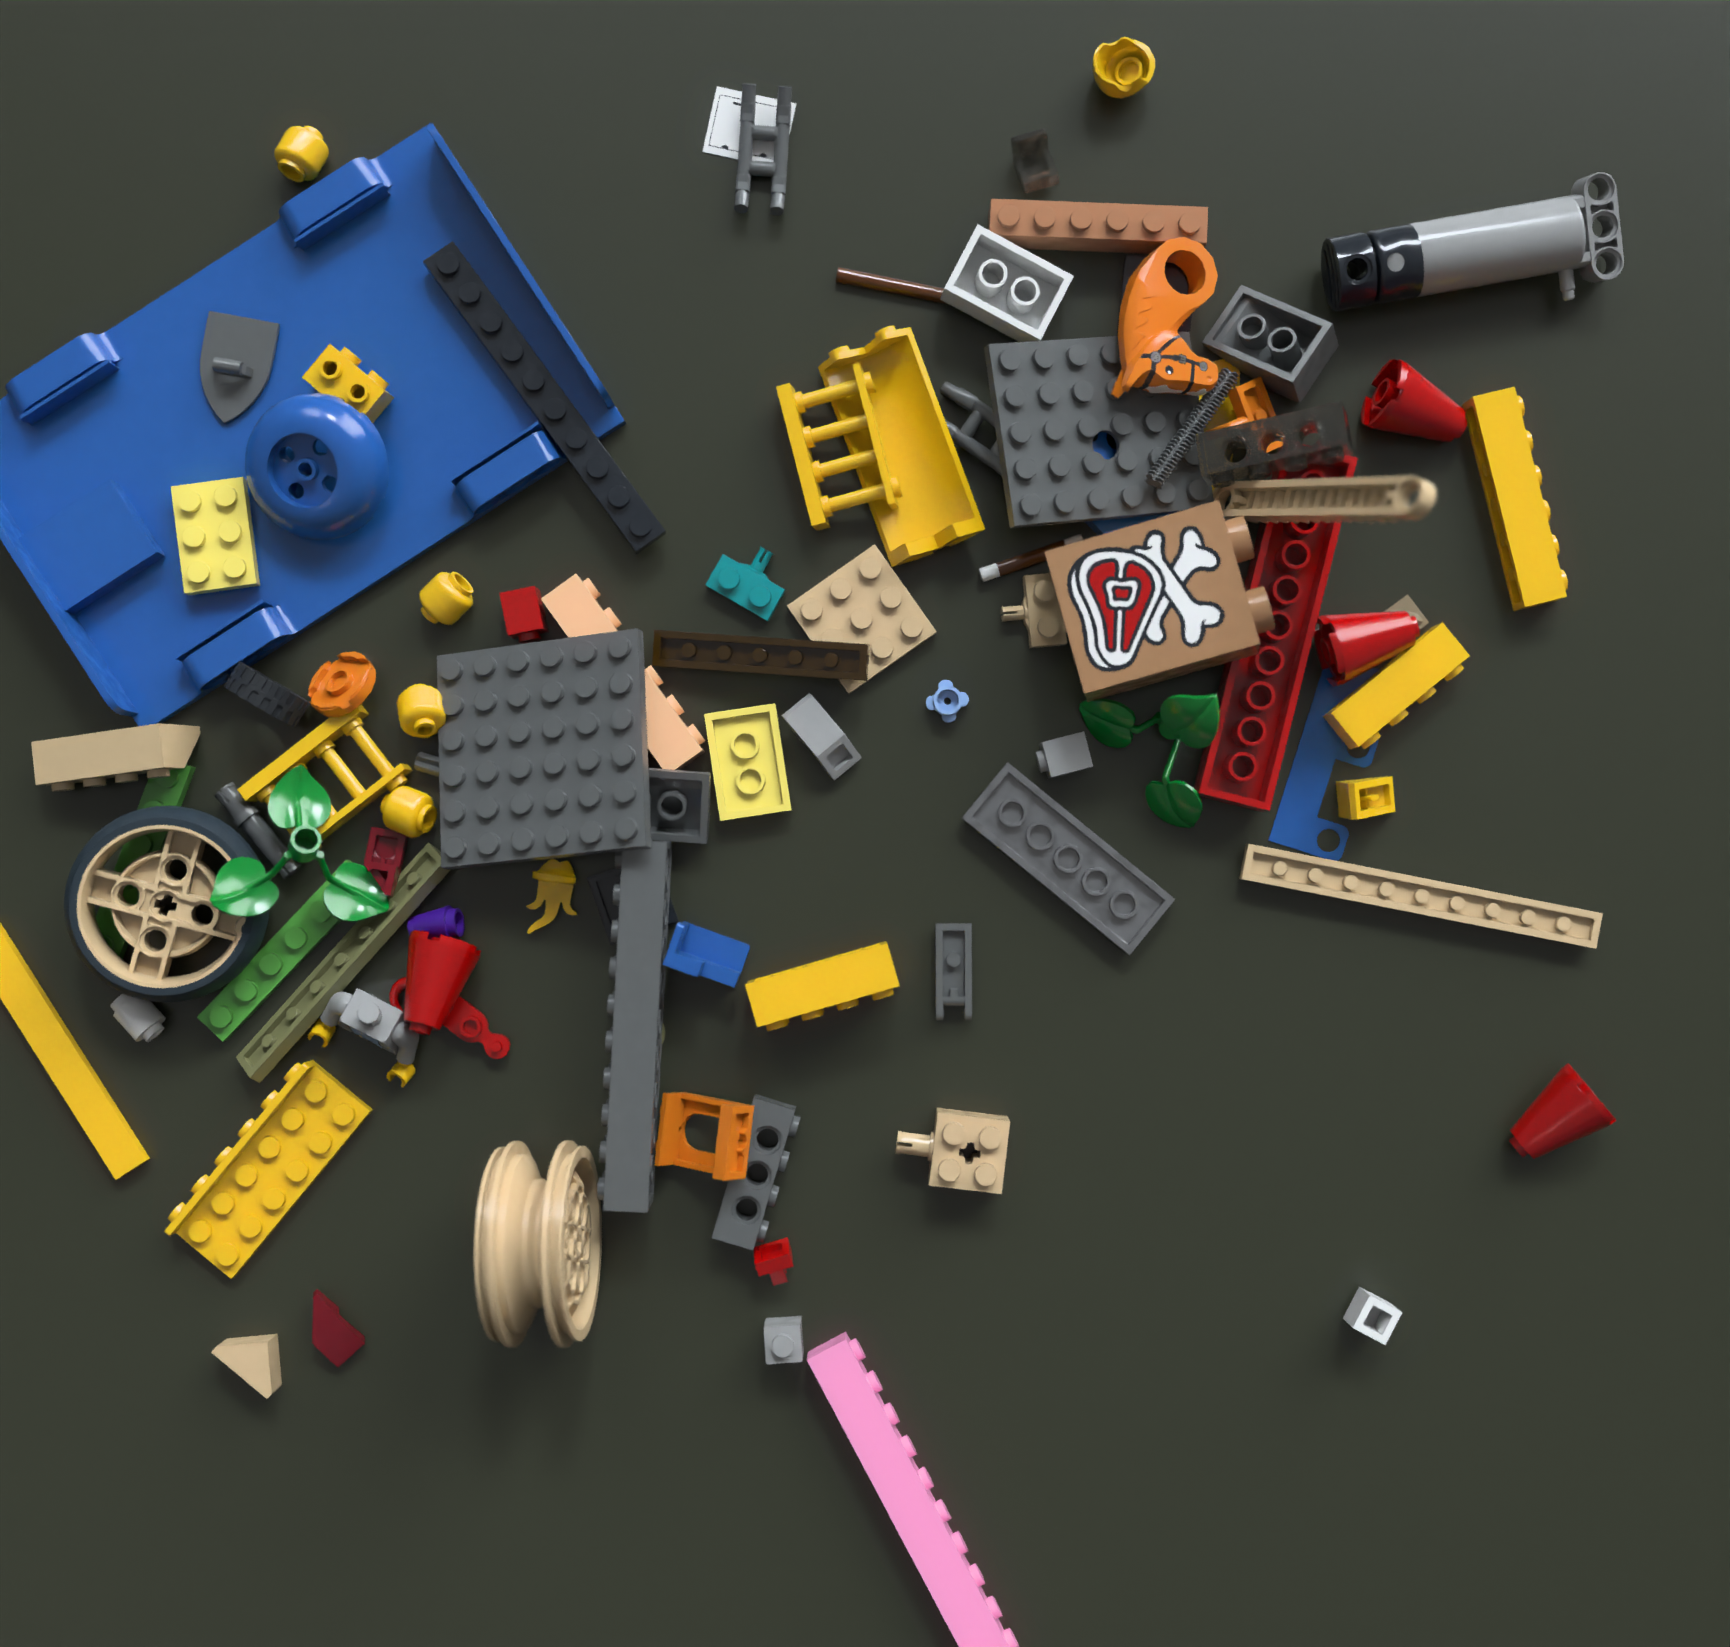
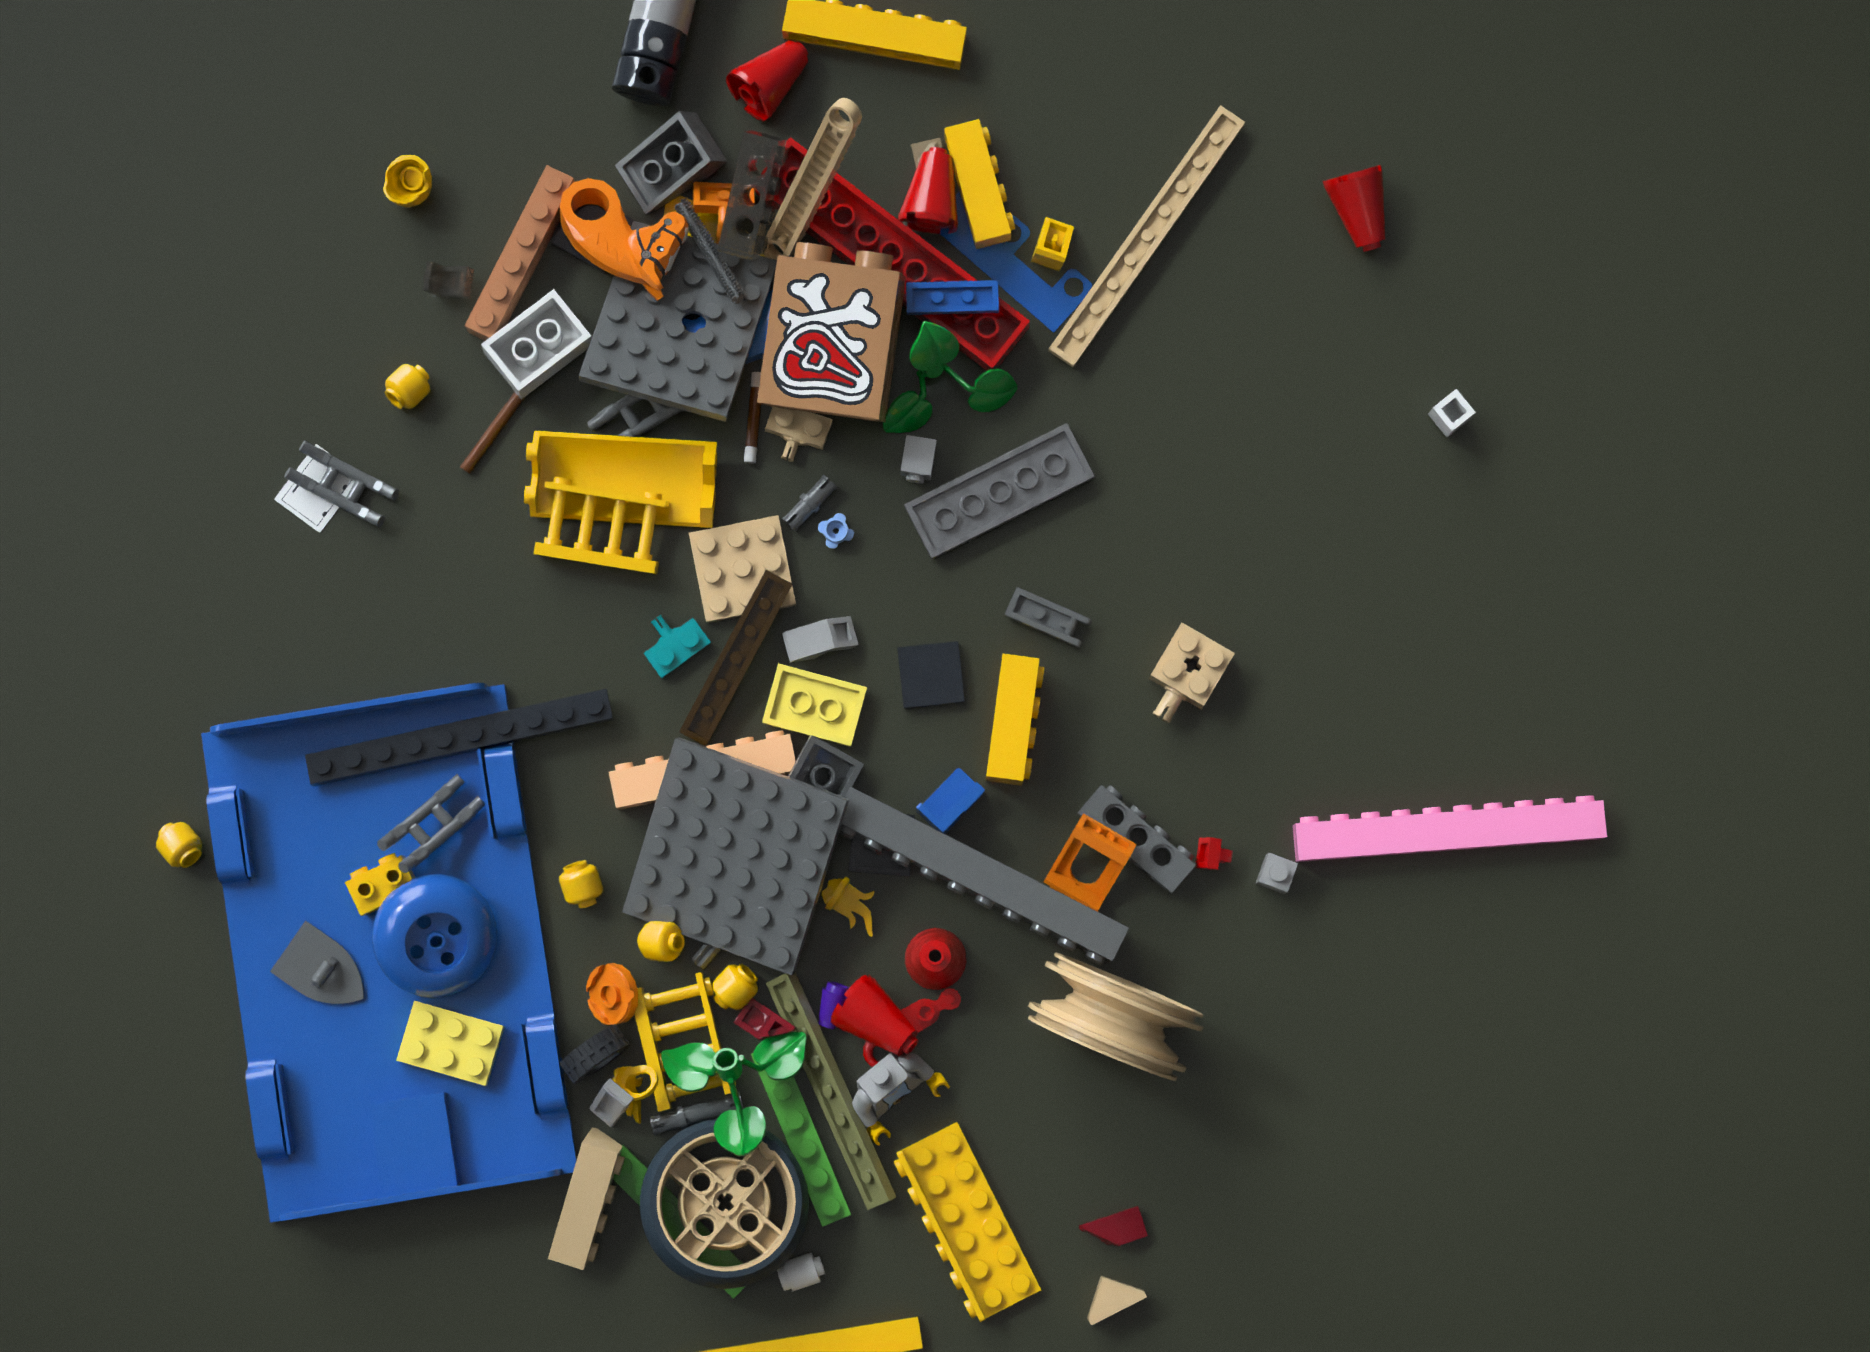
camera: 65 degrees left, 5 degrees down
red brick [499,585,549,643] -> none
none -> dark grey piece [377,774,485,873]
none -> yellow head [385,364,430,409]
none -> light grey tile [589,1078,634,1128]
none -> yellow piece [612,1065,658,1124]
none -> dark grey pin [782,475,837,532]
none -> black tile [897,641,965,709]
none -> red cone [905,928,967,990]
none -> blue plate [906,280,999,315]

